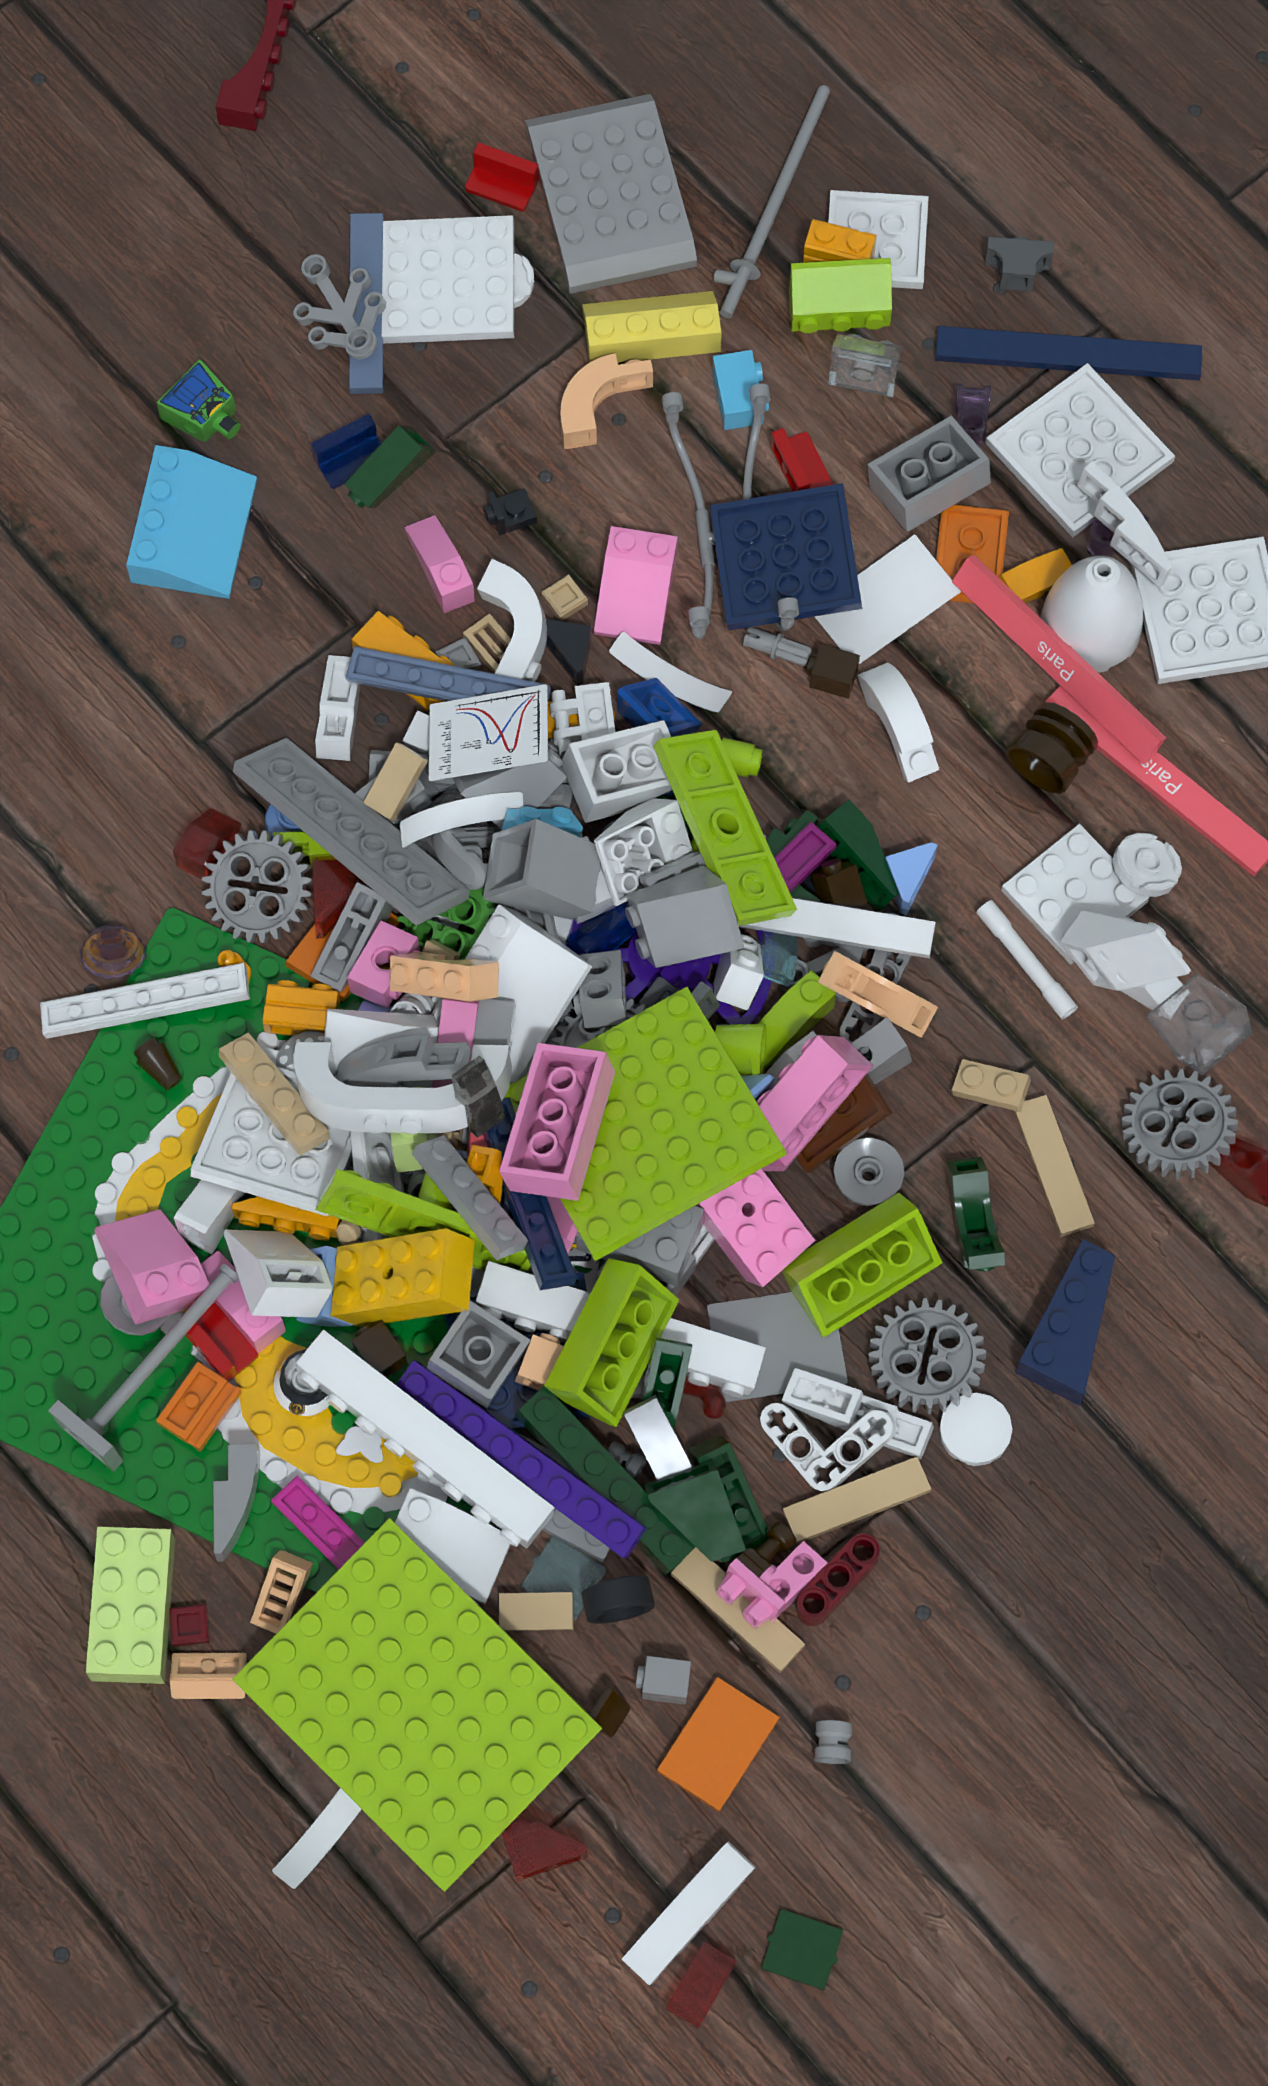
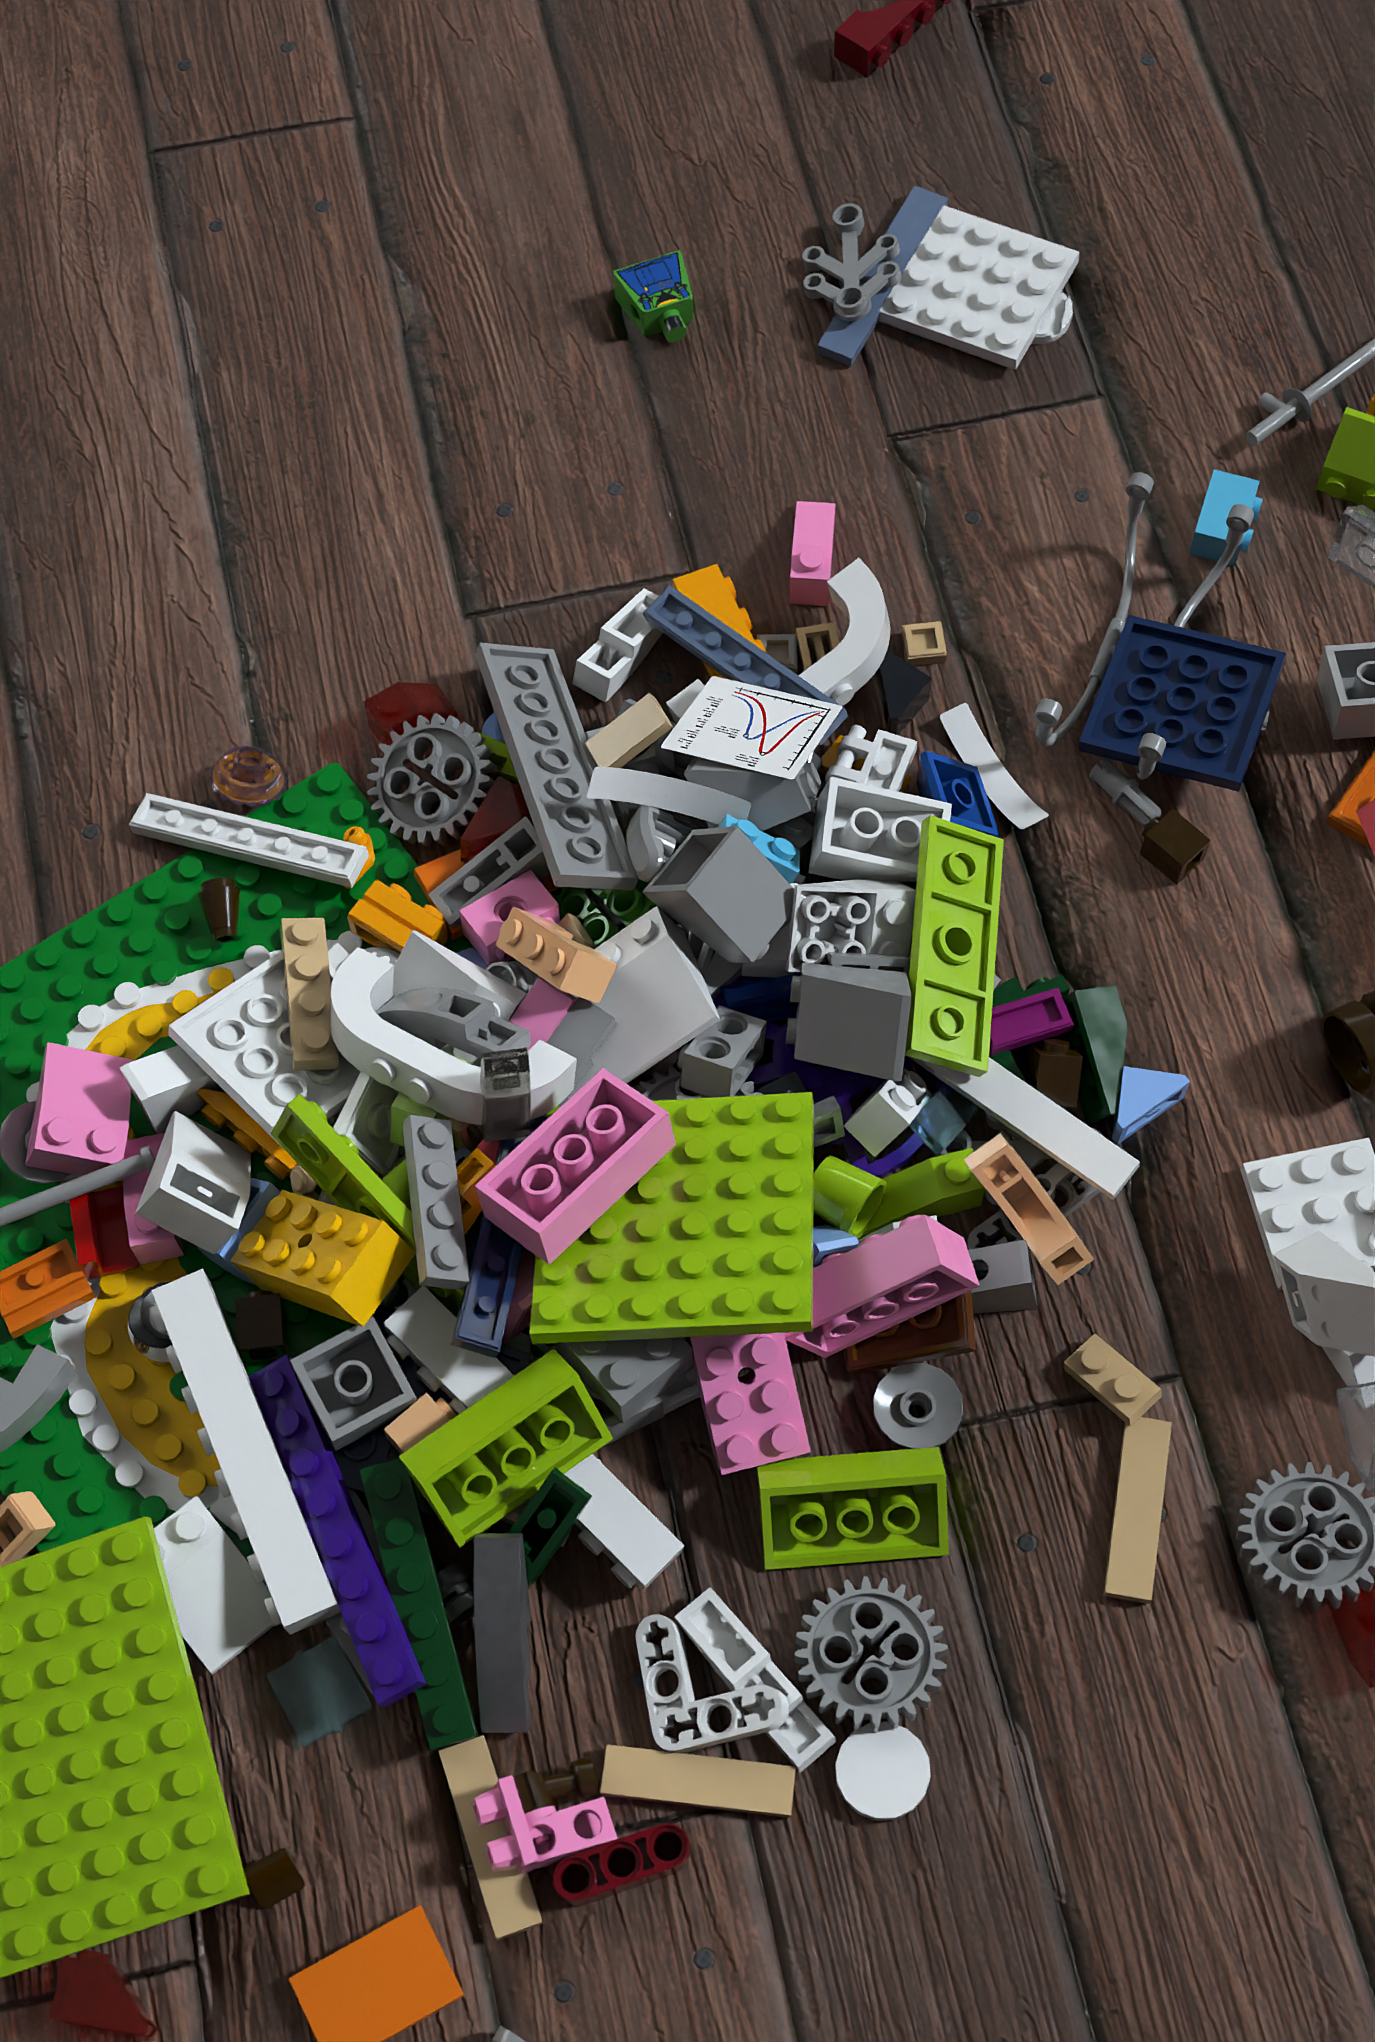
camera: 30 degrees right, 5 degrees down
medium azure slope [126,445,258,599] -> none
dark pink tile [271,1475,365,1570] -> none
clear blue panel [311,414,382,489] -> none
white sticker [336,1426,383,1463] -> none
dark green slope [344,425,436,508] -> none
red panel [465,142,539,212] -> none
black bracket [483,489,537,536] -> none
tan tile [499,1592,574,1631] -> none
light grey slope [524,94,697,294] -> none
light nougat arch [560,353,653,449] -> none
light yellow slope [582,291,722,363] -> none
black tyre [582,1575,655,1624] -> none
bright pink slope [594,526,678,645] -> none
light grey brick [636,1656,691,1705] -> none
dark green slope [645,1459,746,1562] -> none
clear red arm [682,1376,726,1419] -> none
dark green slope [687,1434,768,1555] -> none
light grey sticker [707,1292,848,1402] -> none
lime brick [722,738,763,778] -> none
red panel [770,428,833,492] -> none
white sticker [815,534,961,664] -> none
white arch [857,663,939,783] -> none
dark green arch [947,1157,1005,1271] -> none
white piece [976,900,1078,1020] -> none
dark blue wedge [1016,1239,1115,1406] -> none

